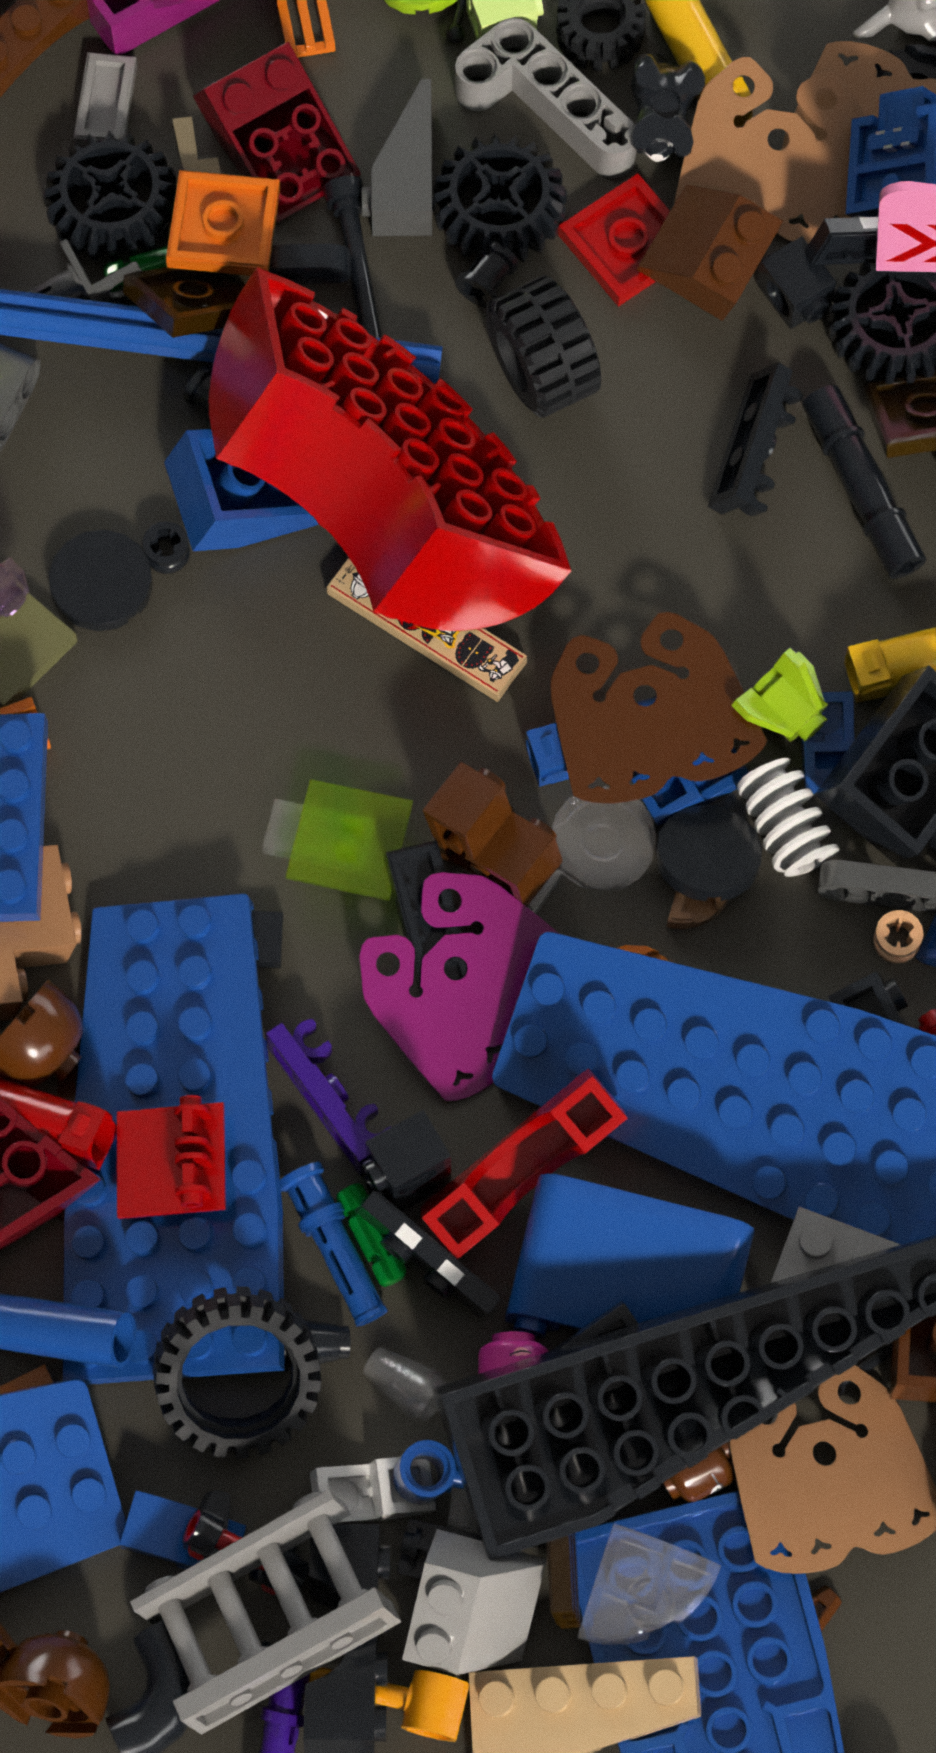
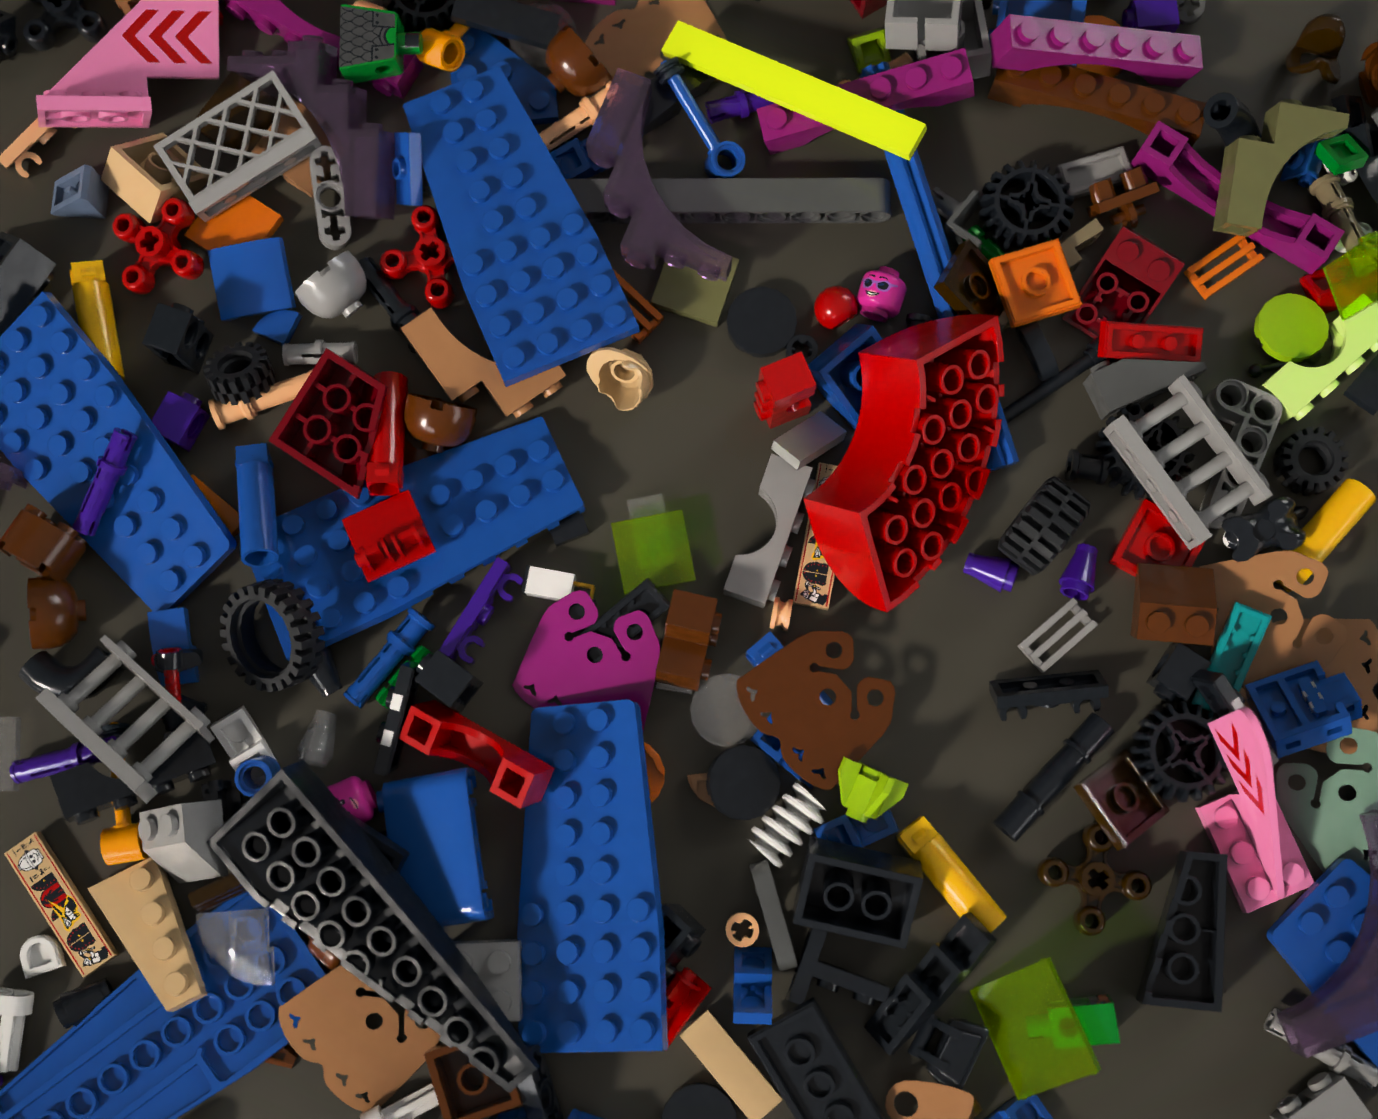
camera: 70 degrees right, 10 degrees up
none -> white piece [521,565,597,620]
none -> tan piece [586,347,654,411]
none -> light grey arch [723,453,816,609]
none -> red arch [753,351,817,429]
none -> light nougat bush [769,597,793,631]
none -> light grey tile [771,411,847,470]
none -> red piece [814,285,859,330]
none -> dark pink head [856,266,907,322]
none -> dark purple cone [963,552,1020,593]
none -> light grey tile [1017,597,1098,673]
none -> dark purple cone [1058,544,1098,600]
none -> reddish brown hips [1086,166,1160,229]
none -> red tile [1097,321,1204,362]
none -> light grey fence [1103,374,1273,550]
none -> teal plate [1191,601,1272,712]

